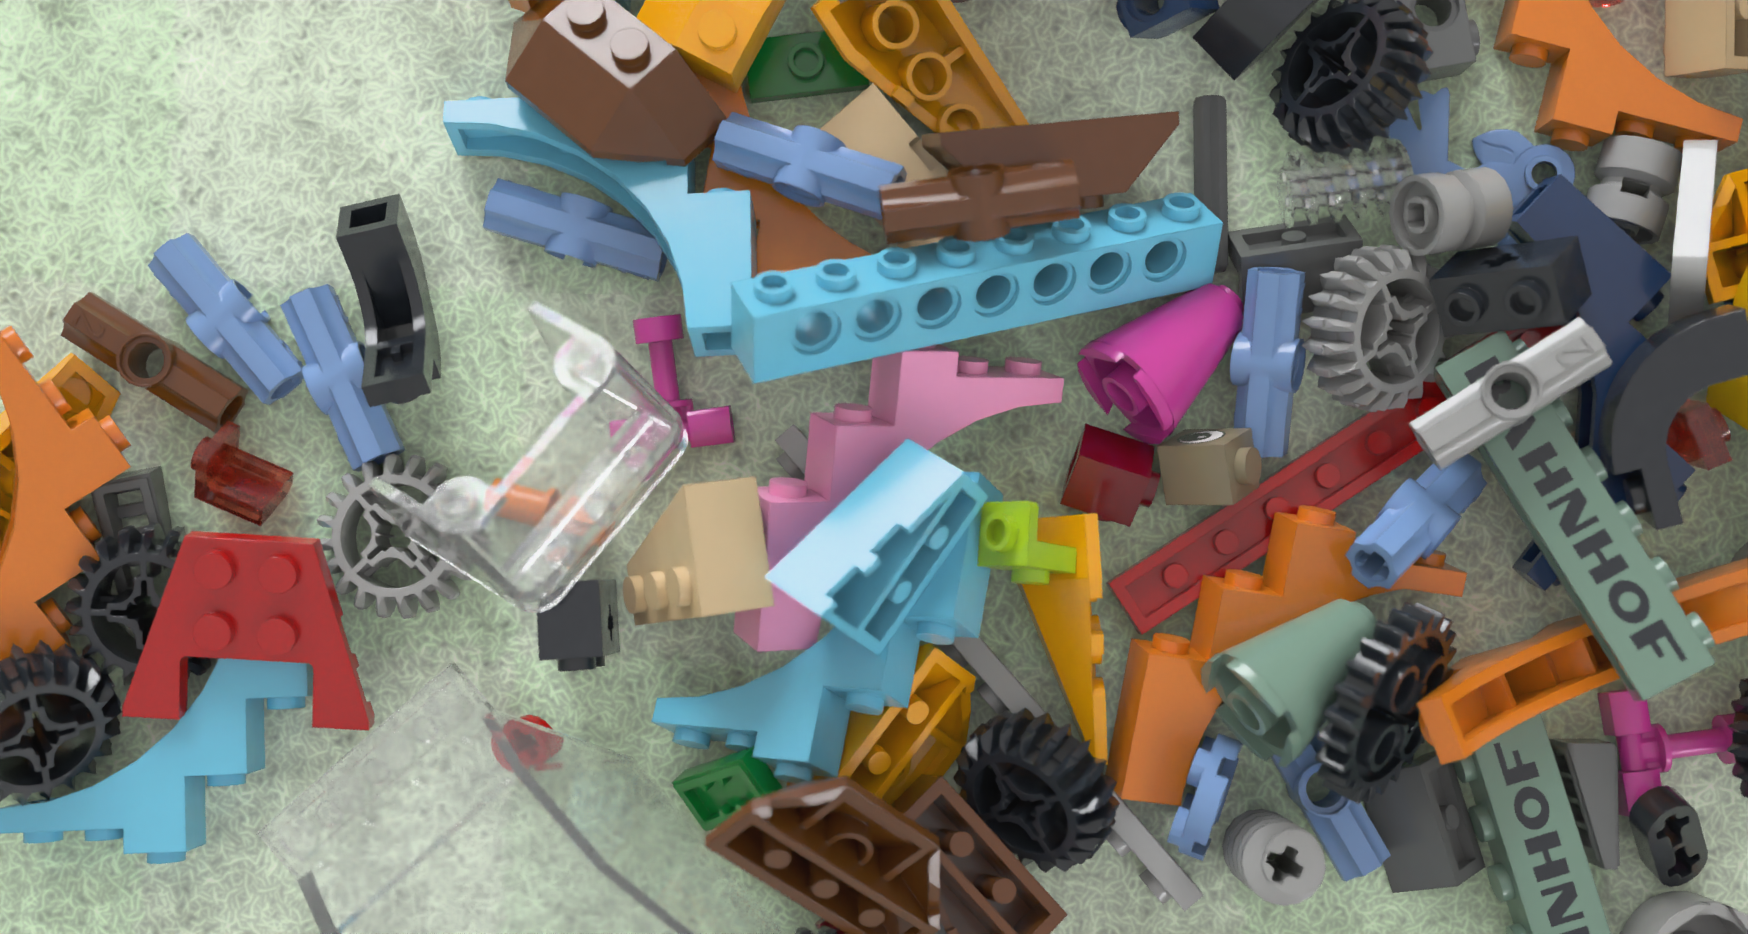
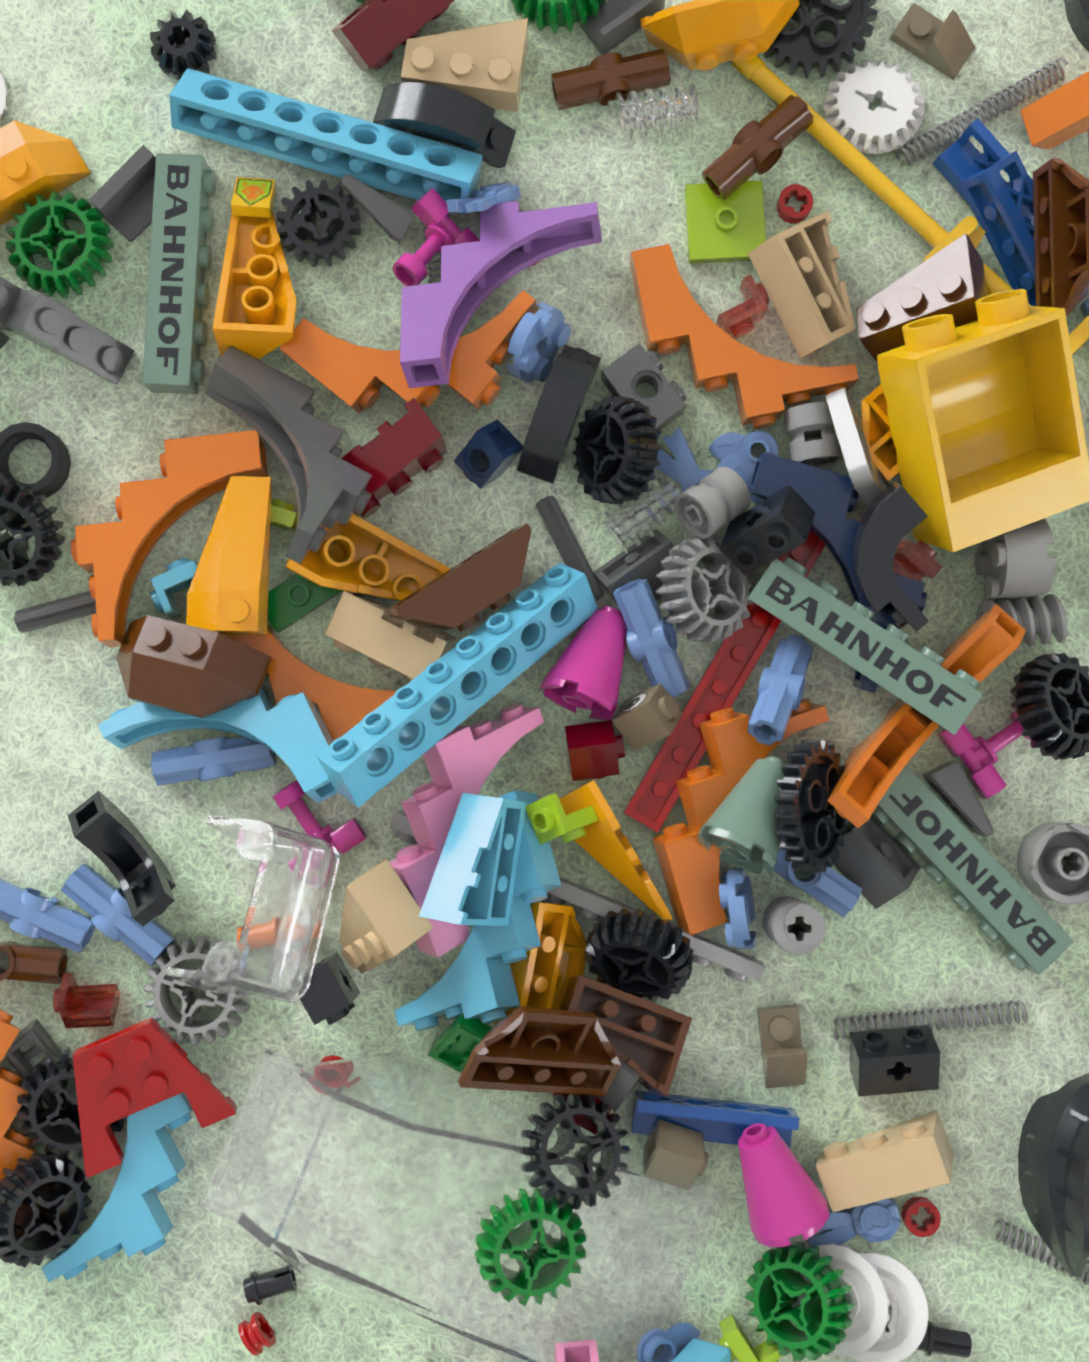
camera: 25 degrees left, 0 degrees up
medium blue piece [712,112,907,220] -> none
reddish brown piece [878,159,1081,244] -> none
light grey piece [1409,317,1613,471] -> none
black beam [1629,786,1708,887] -> none

